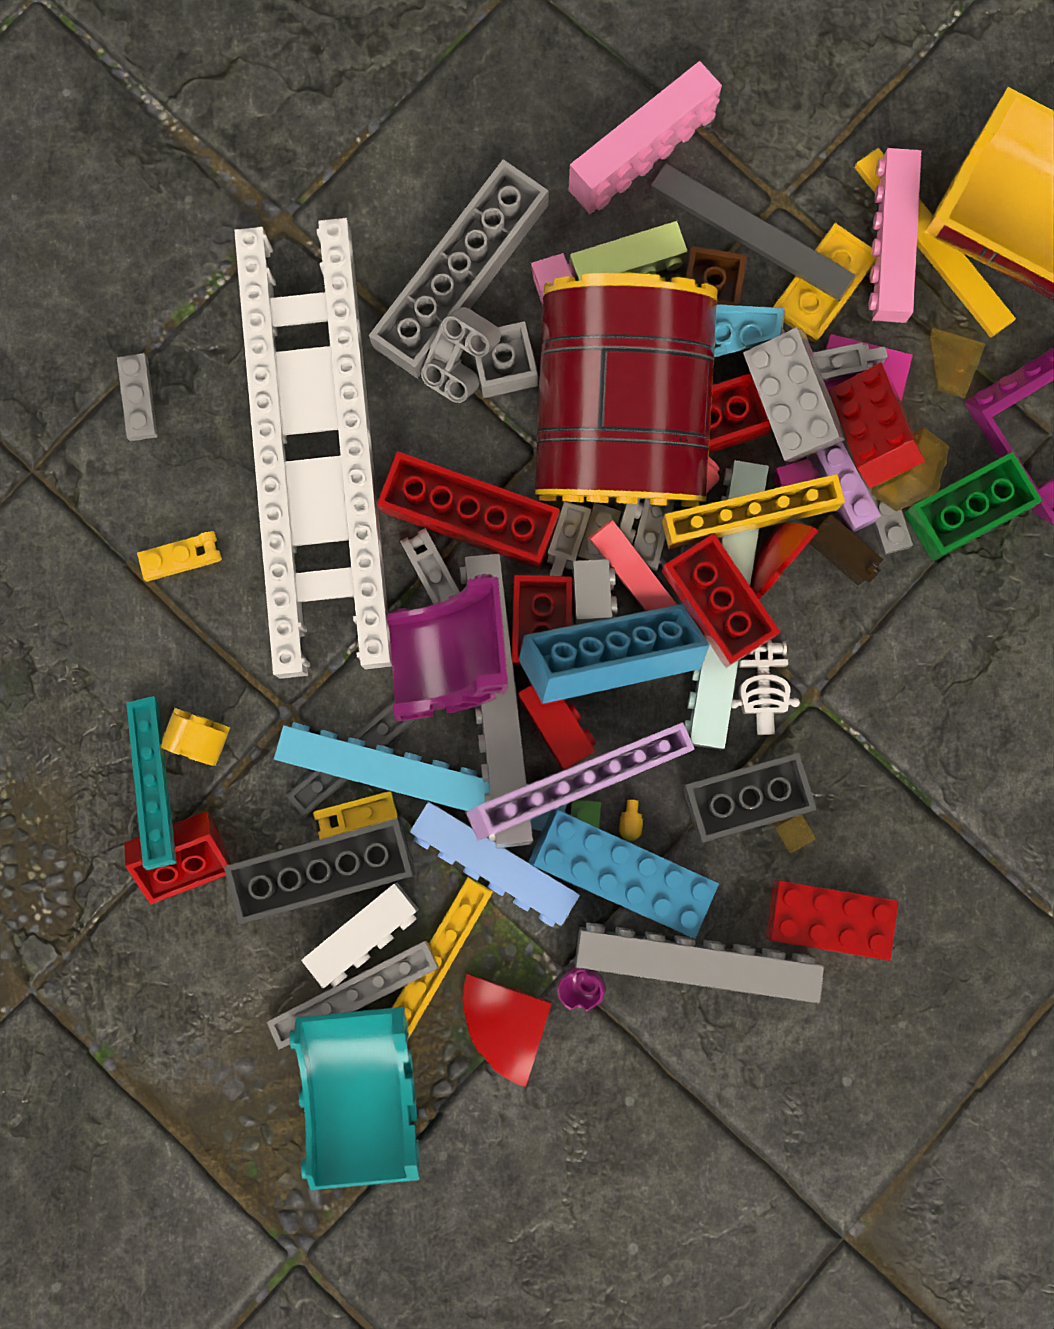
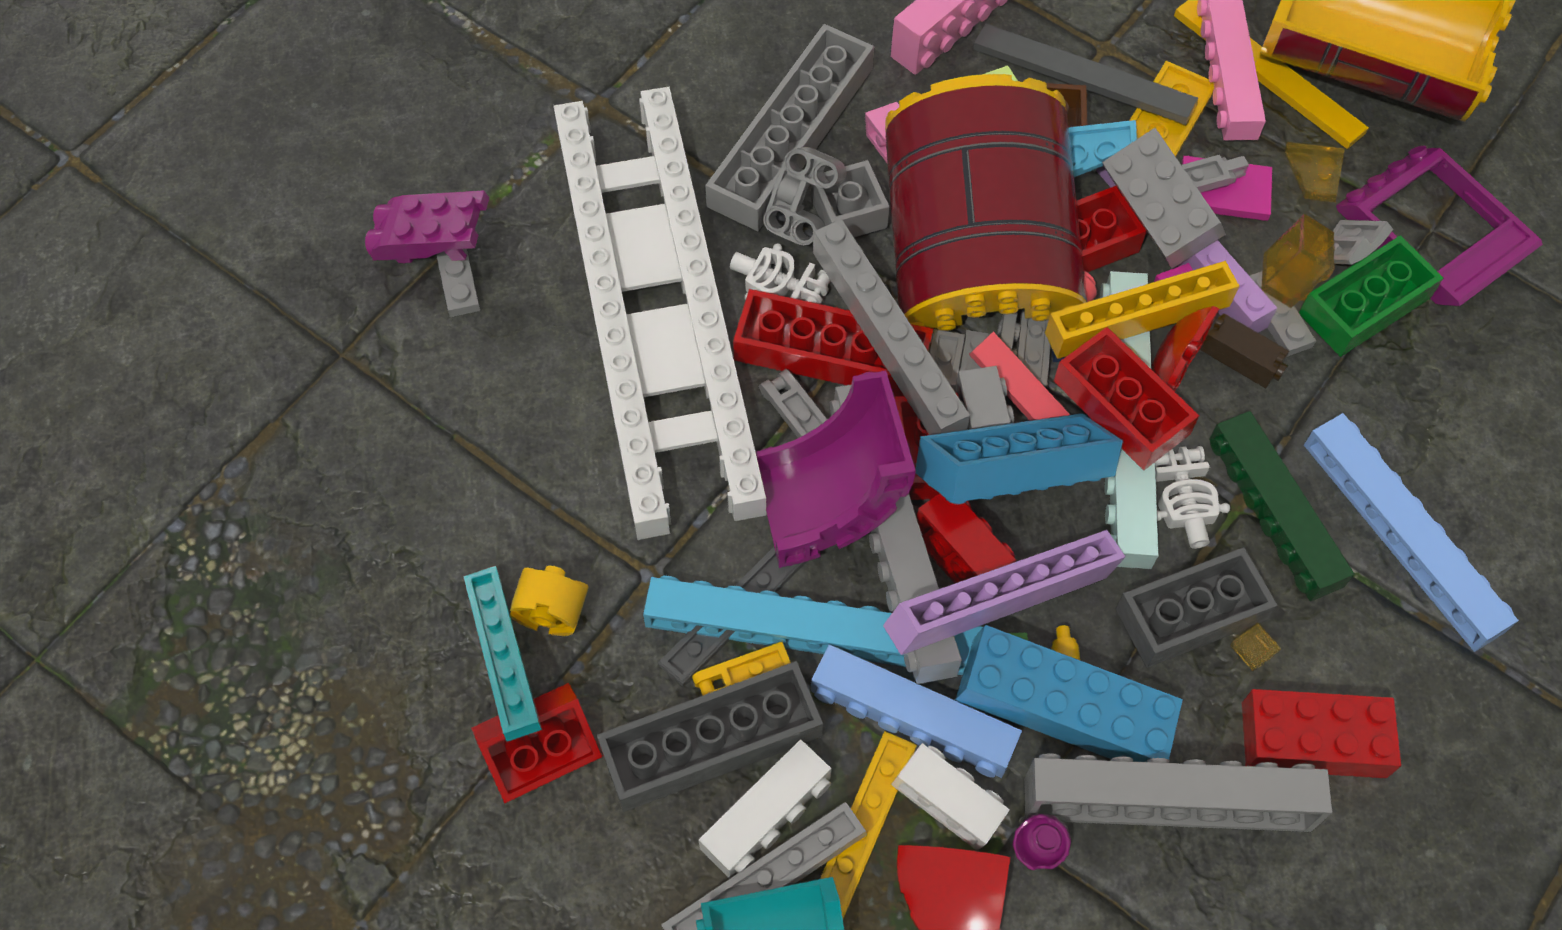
camera: 10 degrees left, 20 degrees down
yellow plate [137,531,222,582] -> none
red brick [828,362,926,488] -> none
none -> magenta piece [365,190,489,263]
none -> white torso [730,243,831,304]
none -> light grey brick [813,219,970,435]
none -> white brick [891,743,1010,851]
none -> dark green brick [1209,411,1355,602]
none -> light grey slope [1303,220,1393,265]
none -> light blue brick [1304,413,1519,652]

